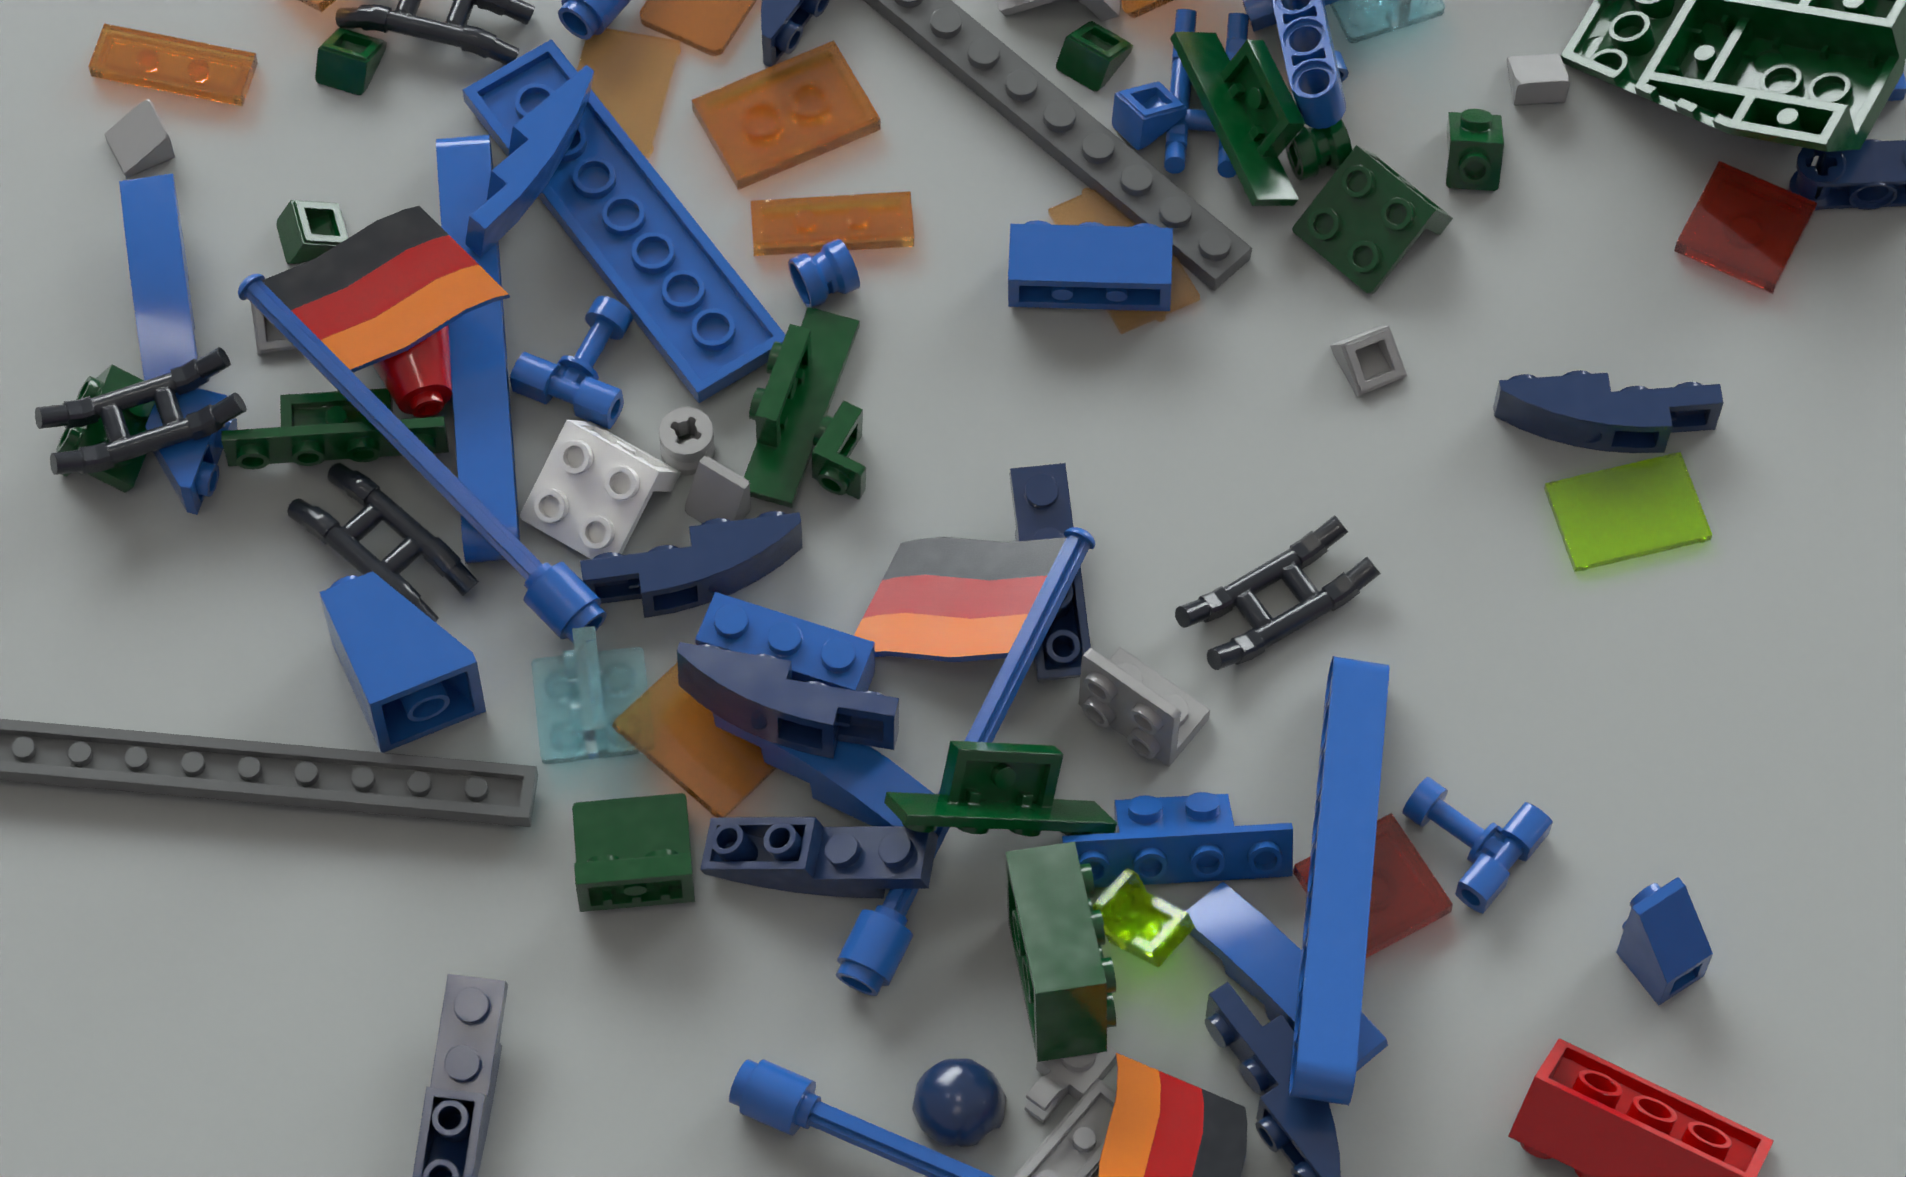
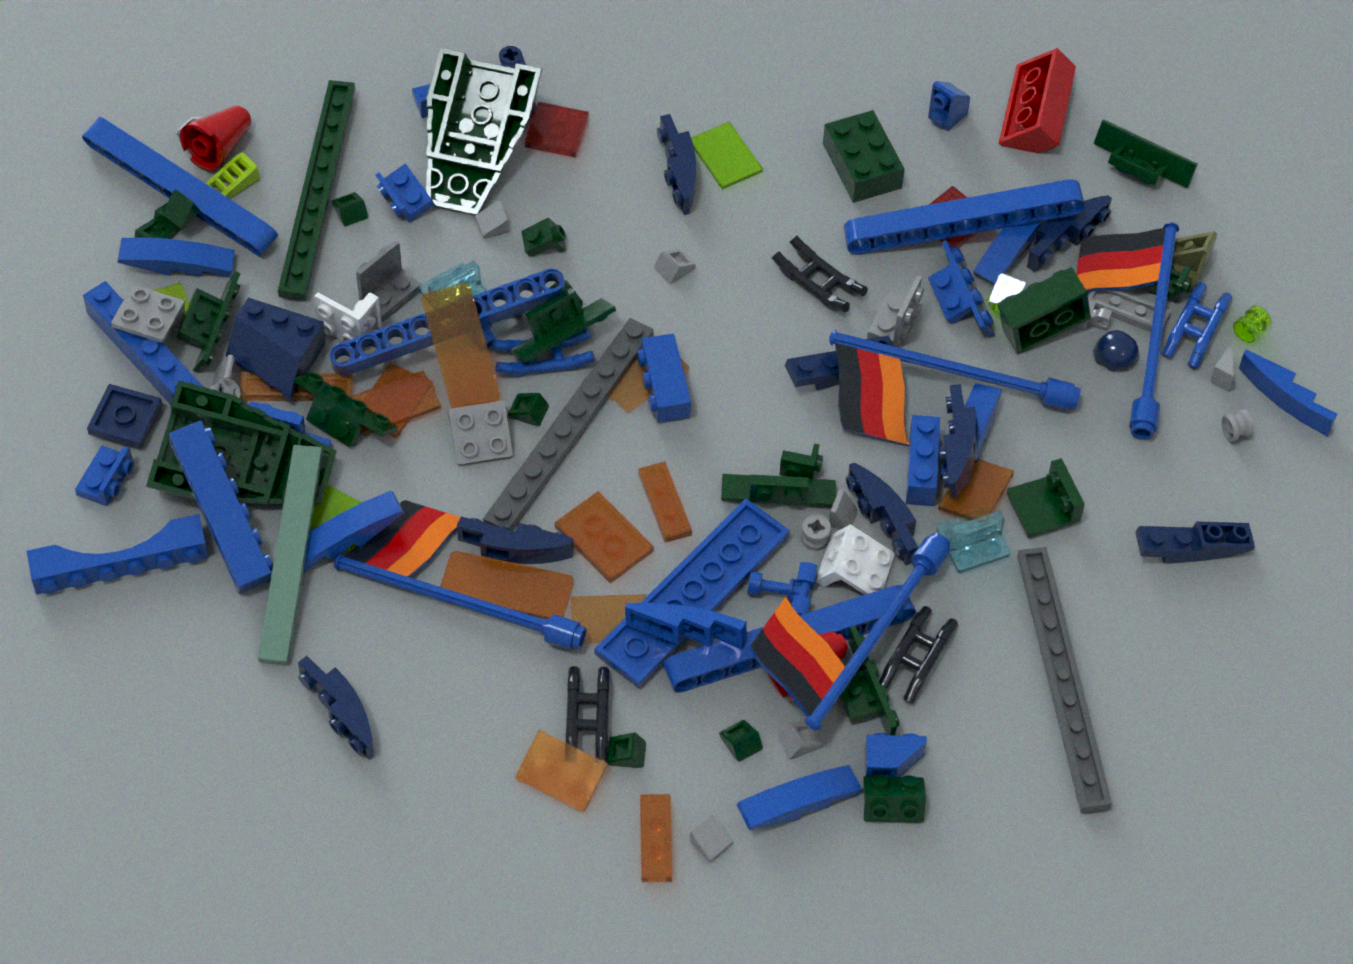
camera: 105 degrees left, 5 degrees down
black piece [35,347,247,475] -> none
blue slope [319,571,486,753] -> none
dark blue slope [700,817,938,899] -> none
blue wheel [788,239,860,308] -> none
dark green bracket [884,741,1117,837] -> none
blue slope [1112,81,1188,150] -> none
dark green bracket [1292,145,1453,294] -> none
blue bar [1402,777,1553,914] -> none
none -> dark green brick [823,110,904,203]

